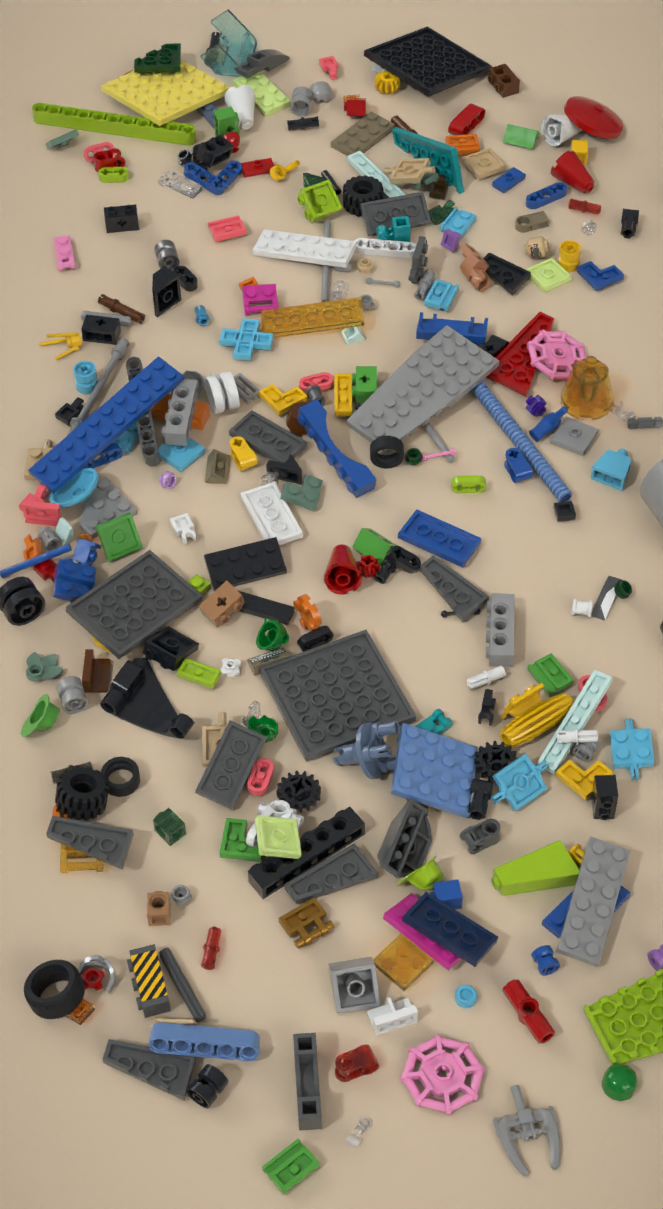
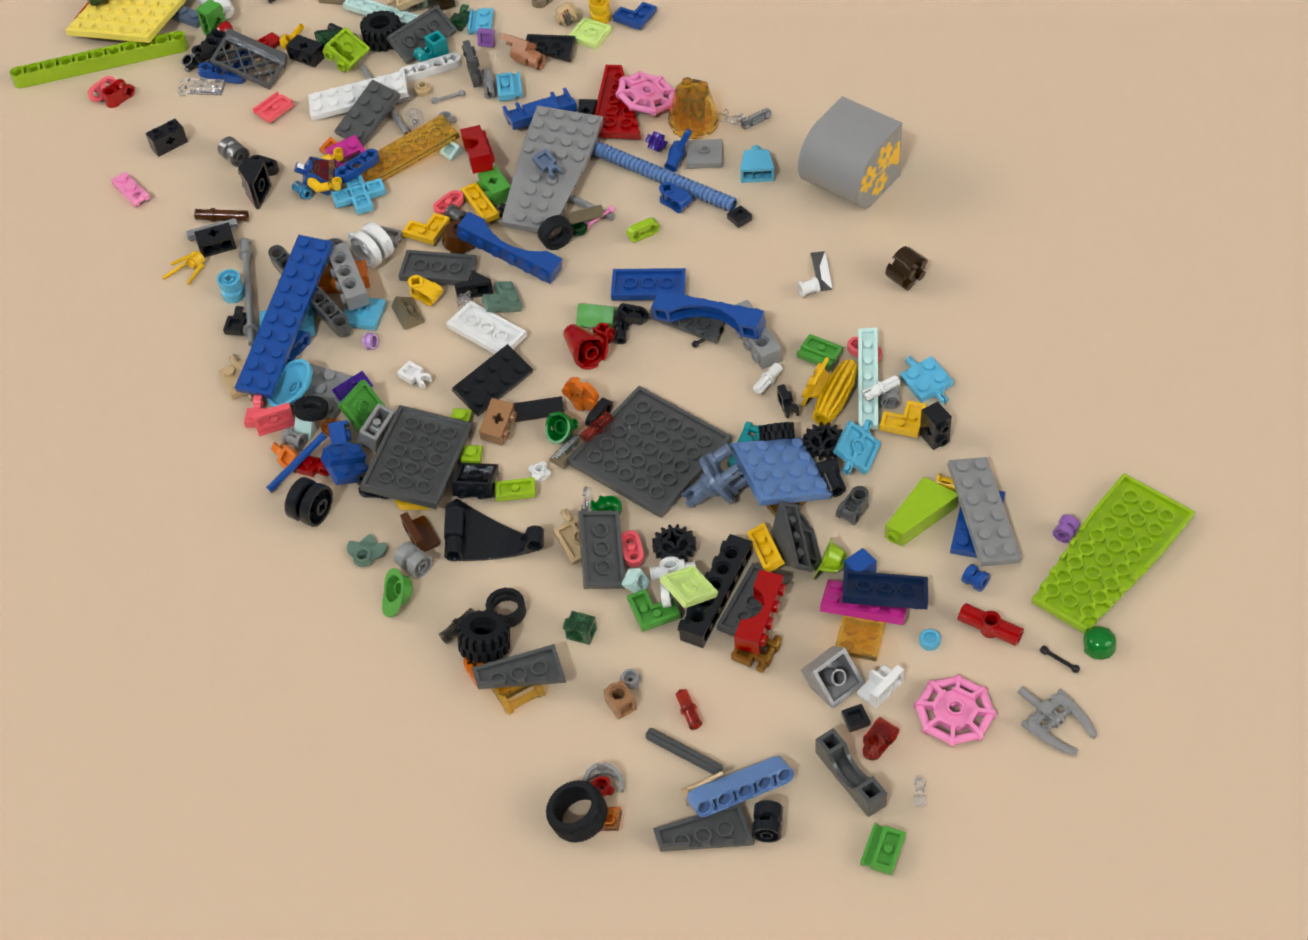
camera: 25 degrees left, 0 degrees up
sand green plate [46,129,79,149] -> none
lime beam [98,167,129,183] -> none
brick [127,944,171,1018] -> none
dark green plate [614,580,632,599] -> none
none -> dark grey fence [210,28,287,90]
none -> black brick [286,34,325,67]
none -> black tyre [293,396,328,422]
none -> torso [294,147,344,196]
none -> dark purple plate [332,371,373,402]
none -> dark grey plate [334,79,401,147]
none -> blue beam [334,149,380,184]
none -> light grey brick [359,403,395,452]
none -> red arch [460,125,495,174]
none -> lime plate [461,445,483,464]
none -> sand blue plate [532,149,562,180]
none -> dark tan slope [564,205,603,225]
none -> clear red axle [580,411,613,442]
none -> light aqua slope [622,568,650,593]
none -> blue arch [651,290,766,340]
none -> red arch [734,570,787,655]
none -> yellow plate [747,523,785,572]
none -> black tyre [758,422,795,441]
none -> black plate [841,704,870,732]
none -> black hinge [1039,646,1080,673]

